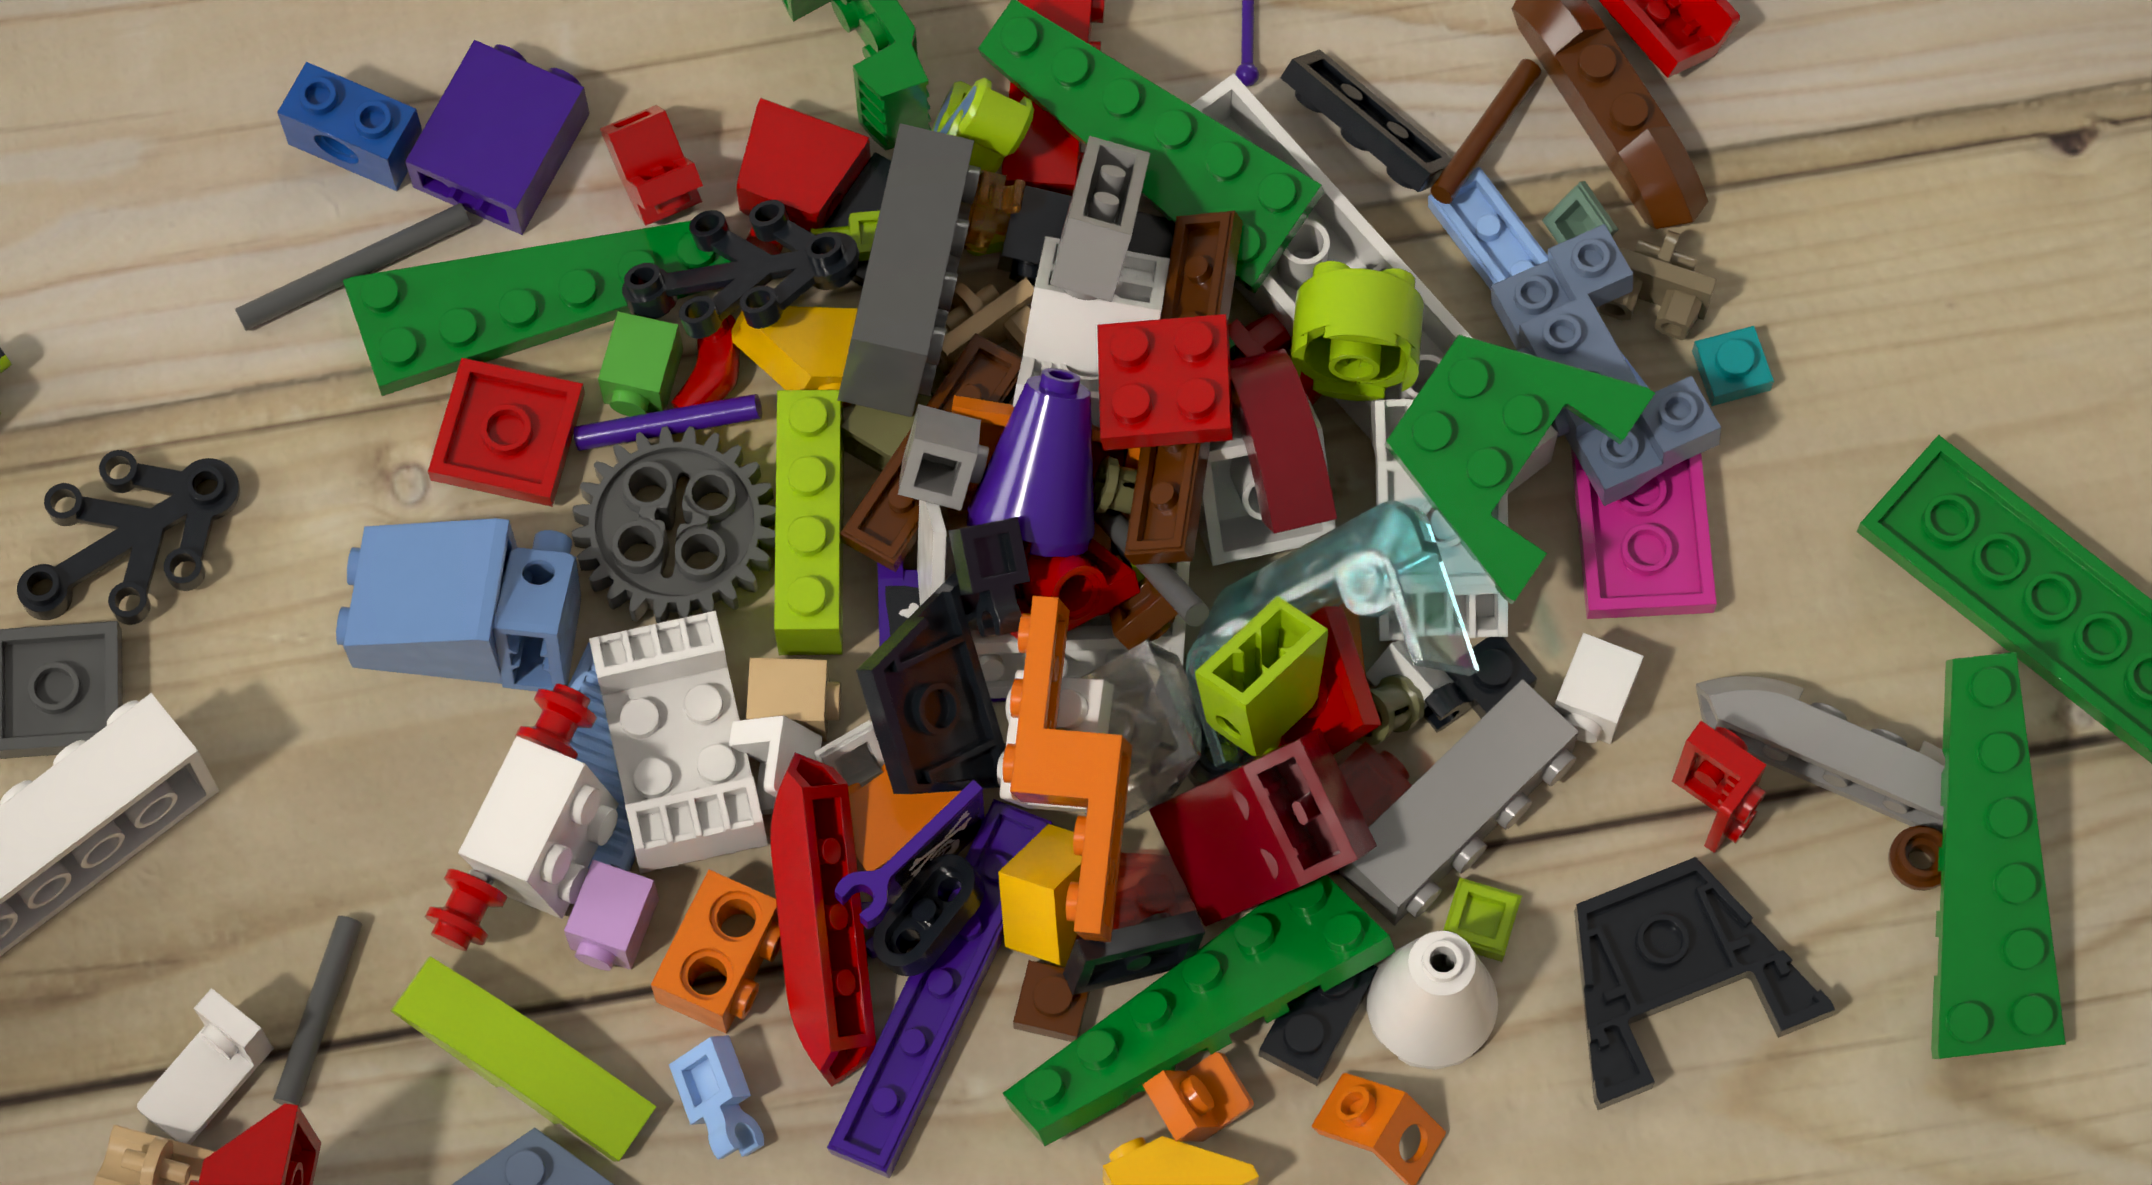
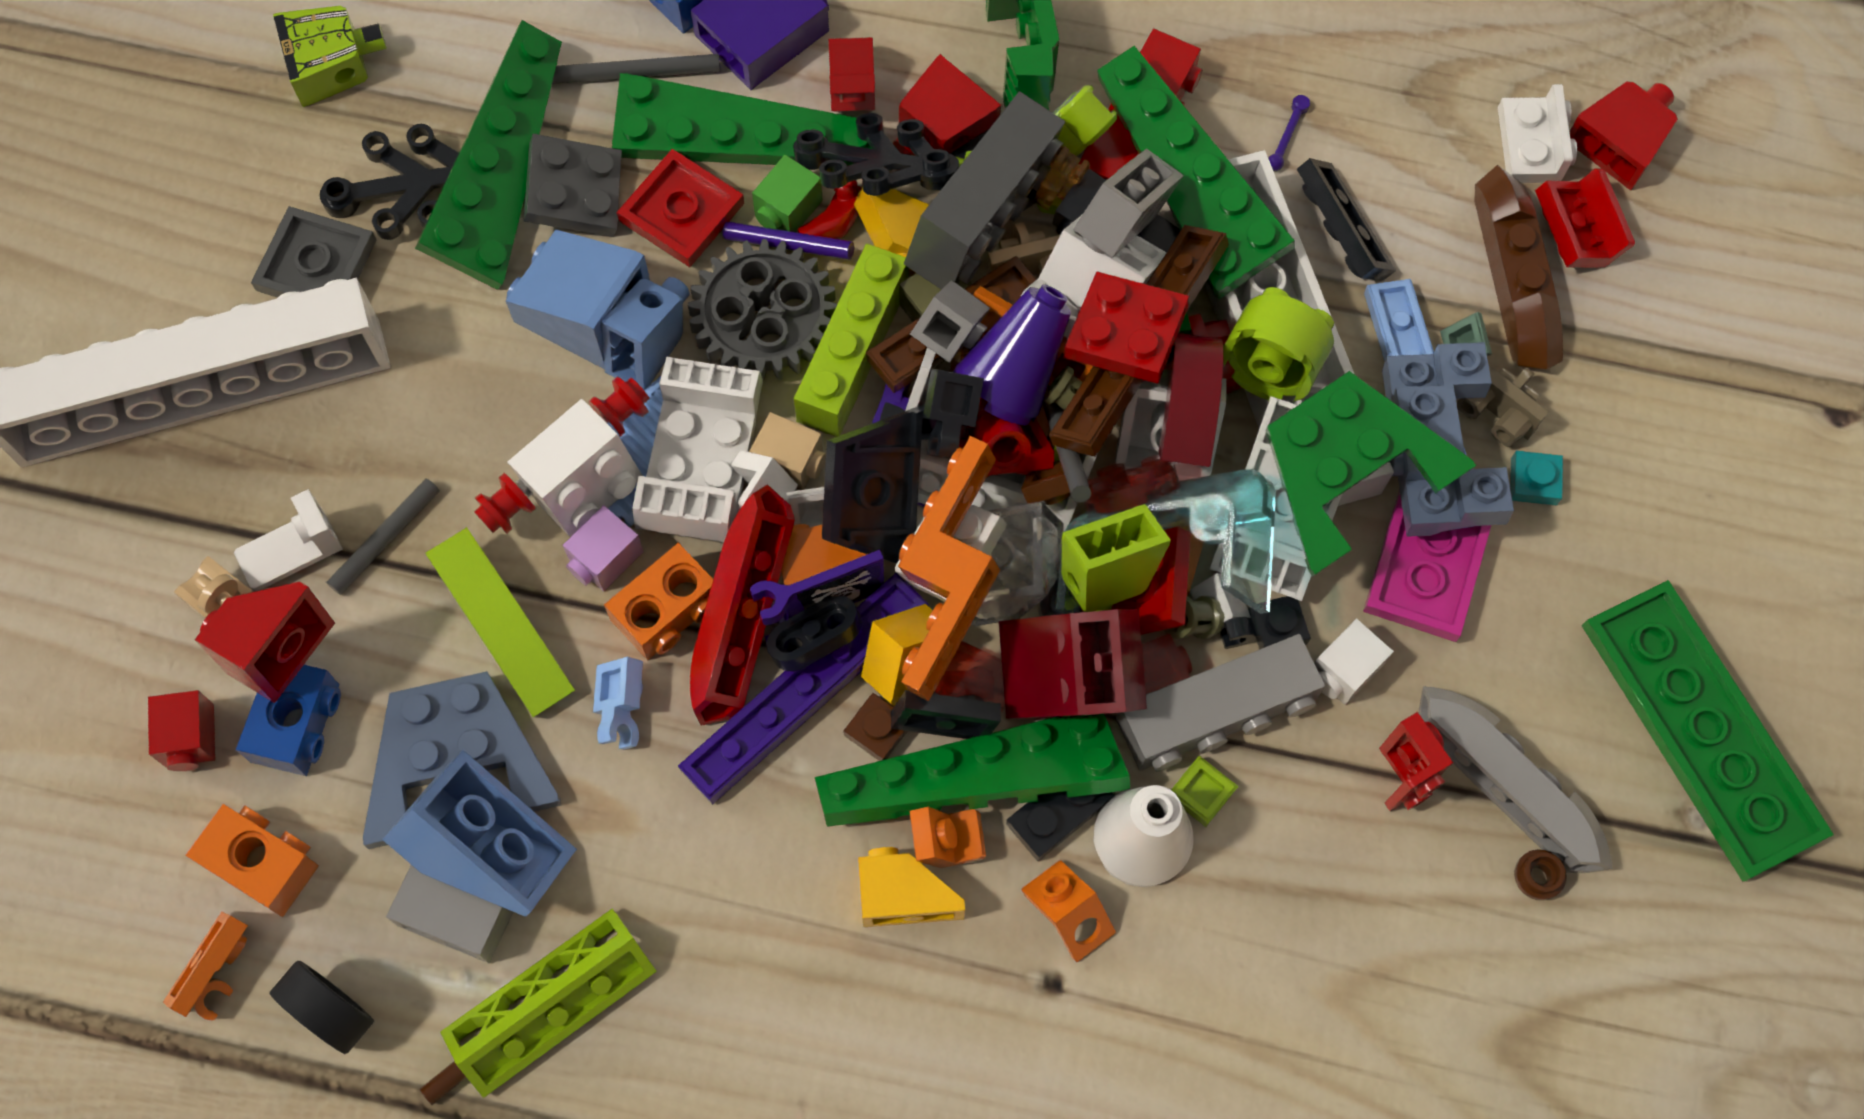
camera: 20 degrees right, 0 degrees up
reddish brown bar [1430,59,1542,204] -> none
black wing [1574,857,1835,1110] -> none
green wing [1931,652,2066,1059] -> none
none -> green wing [415,20,562,290]
none -> dark grey plate [524,134,622,237]
none -> clear red plate [1084,454,1180,513]

